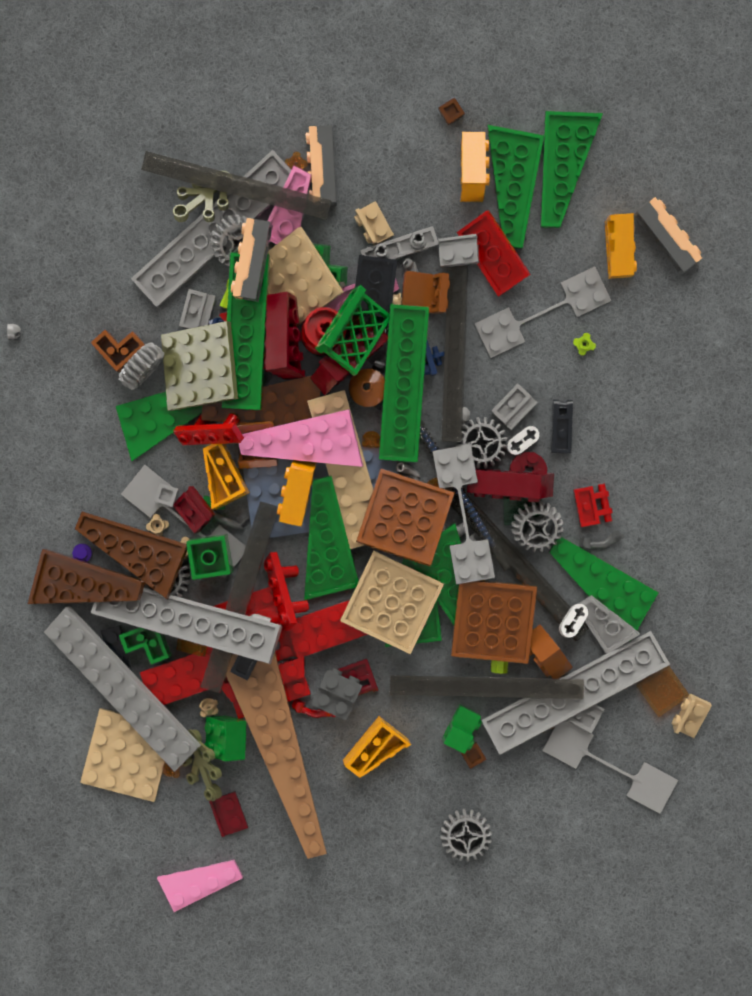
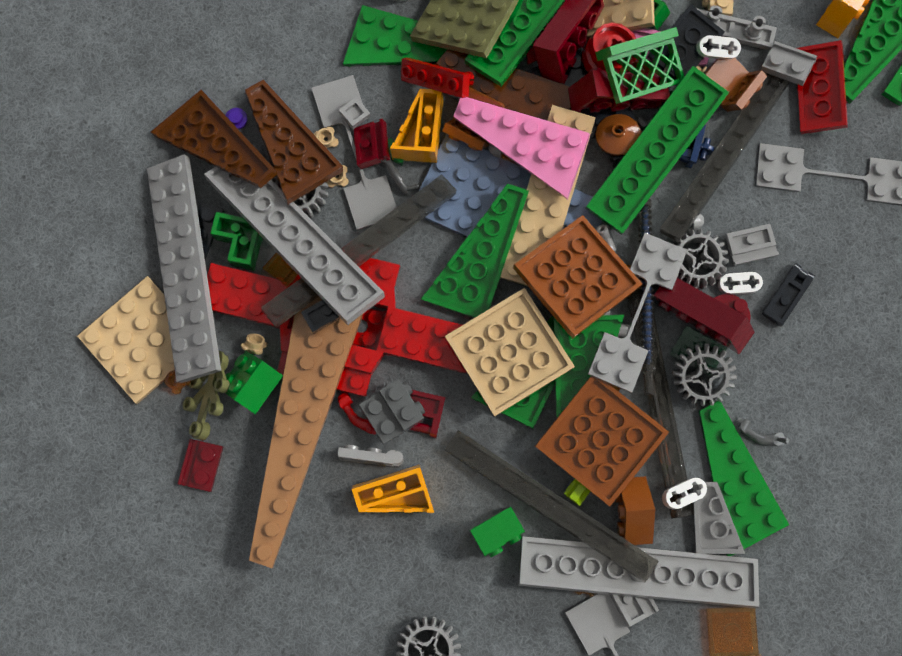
camera: 25 degrees right, 10 degrees down
bright pink wing [157,860,243,912] -> none
green brick [186,534,234,580] -> none
red plate [263,552,309,631] -> none
light orange wedge [277,460,317,527] -> none
clear orange plate [362,431,380,448] -> none
reddish brown plate [460,742,487,769] -> none
lime plate [573,333,596,356] -> none
red plate [573,483,613,527] -> none
none -> light grey hinge [338,445,404,467]
none -> white beam [696,35,741,60]

